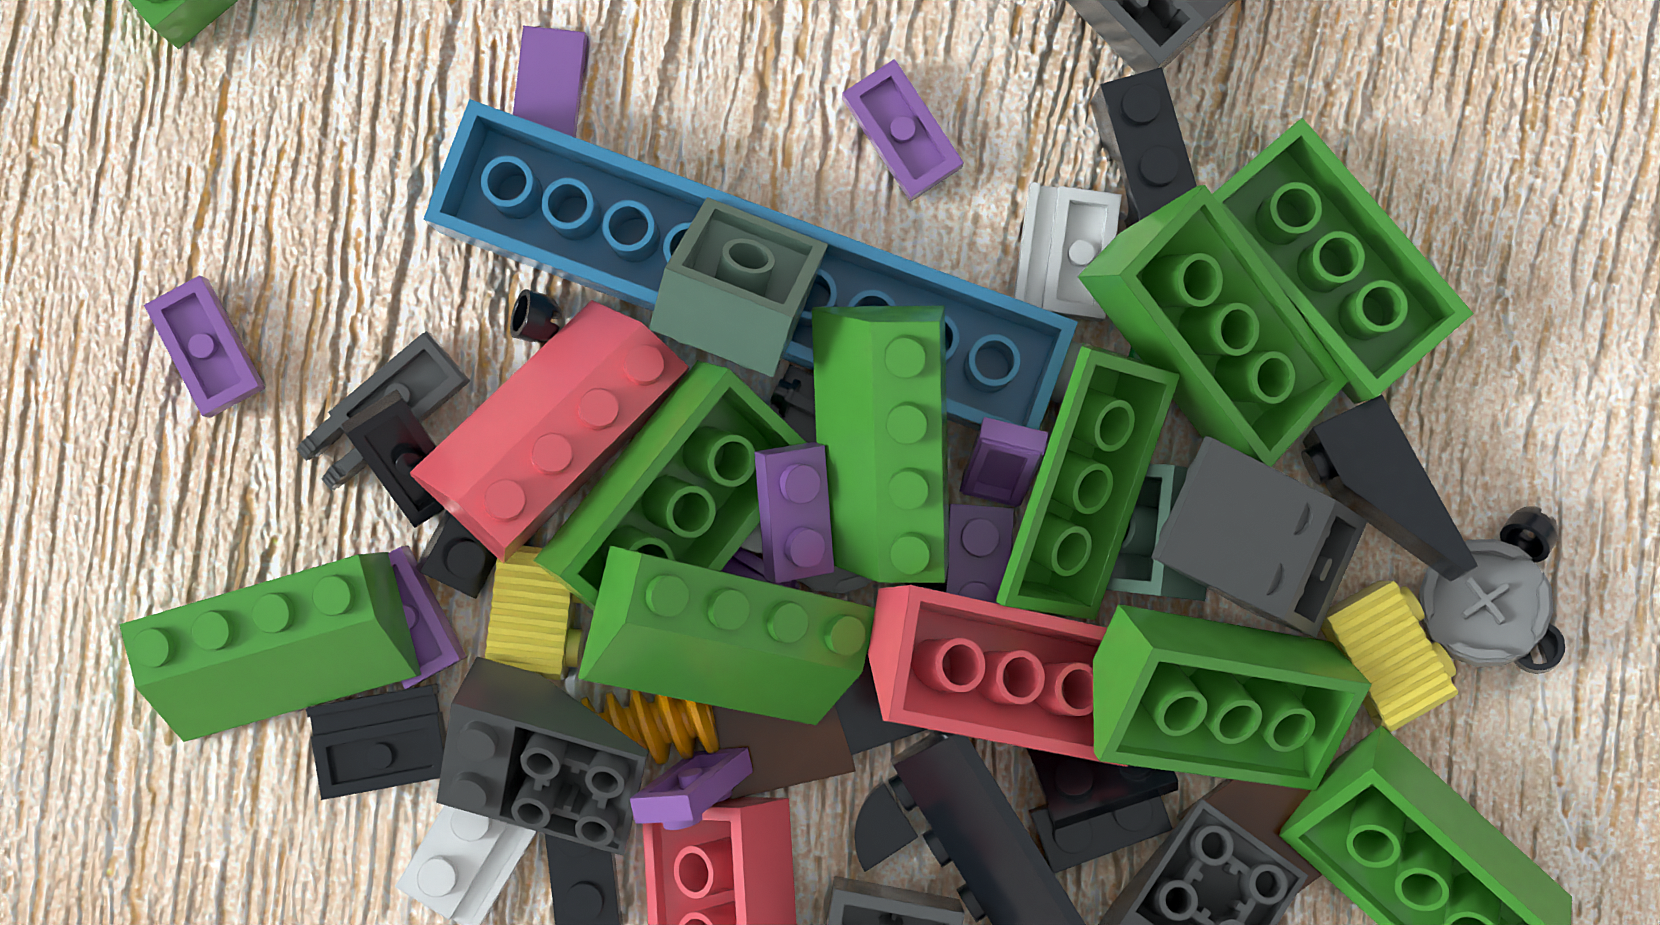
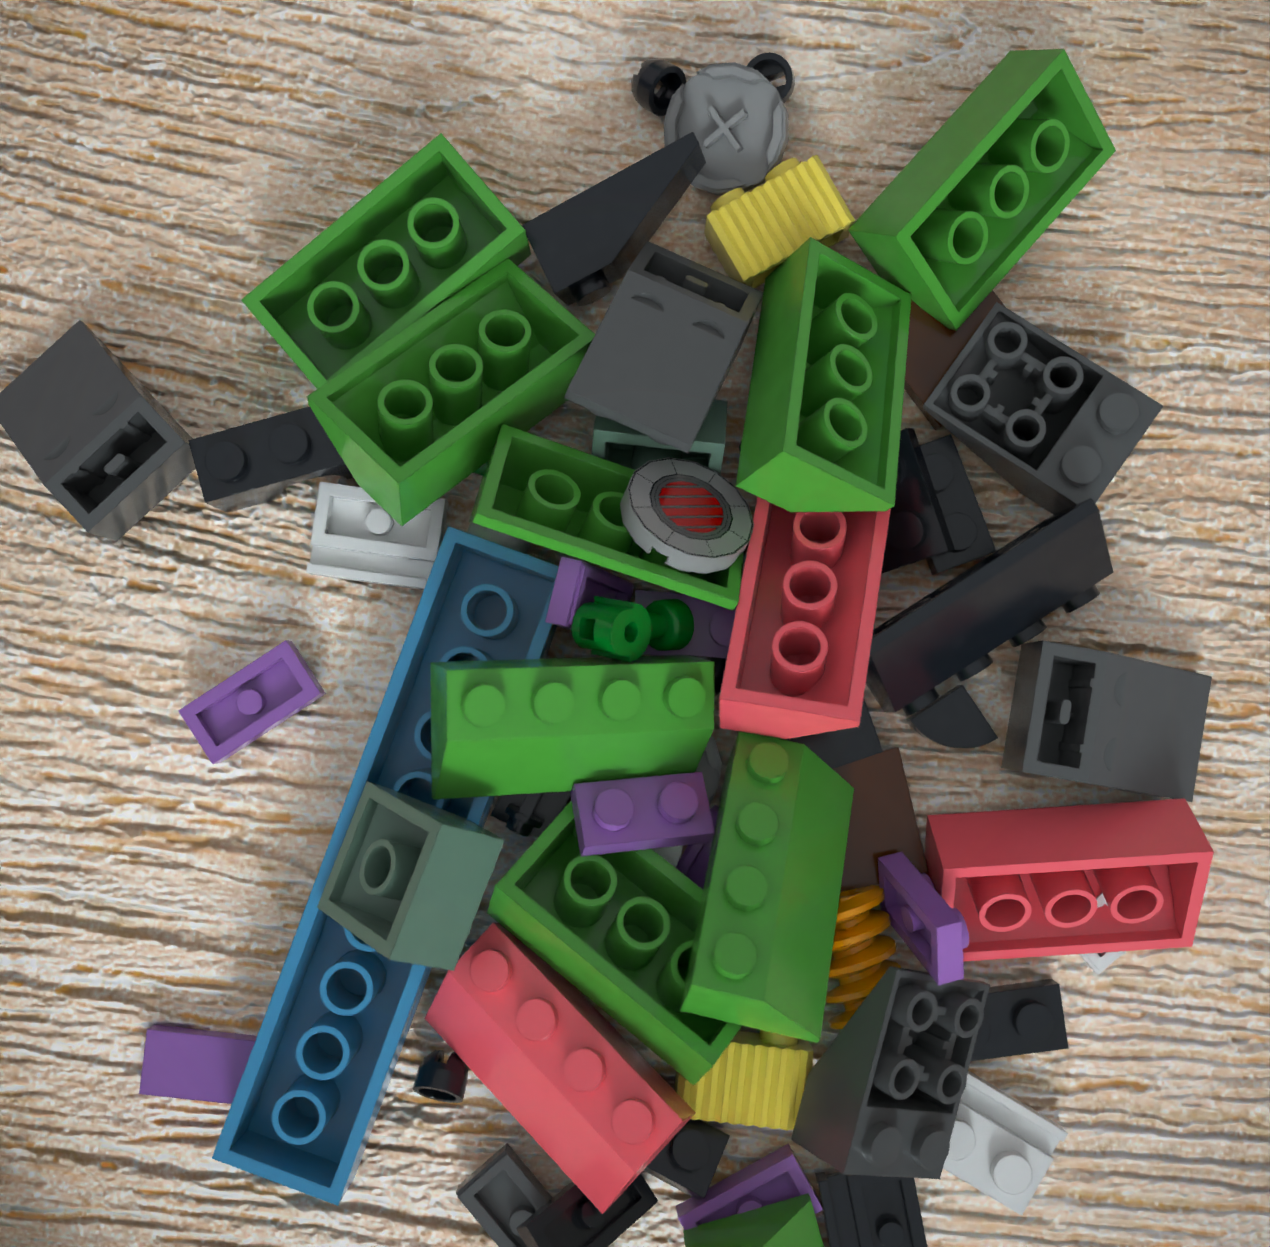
camera: 90 degrees left, 0 degrees up
none -> green leg [572,596,694,662]
none -> tile [620,457,754,574]

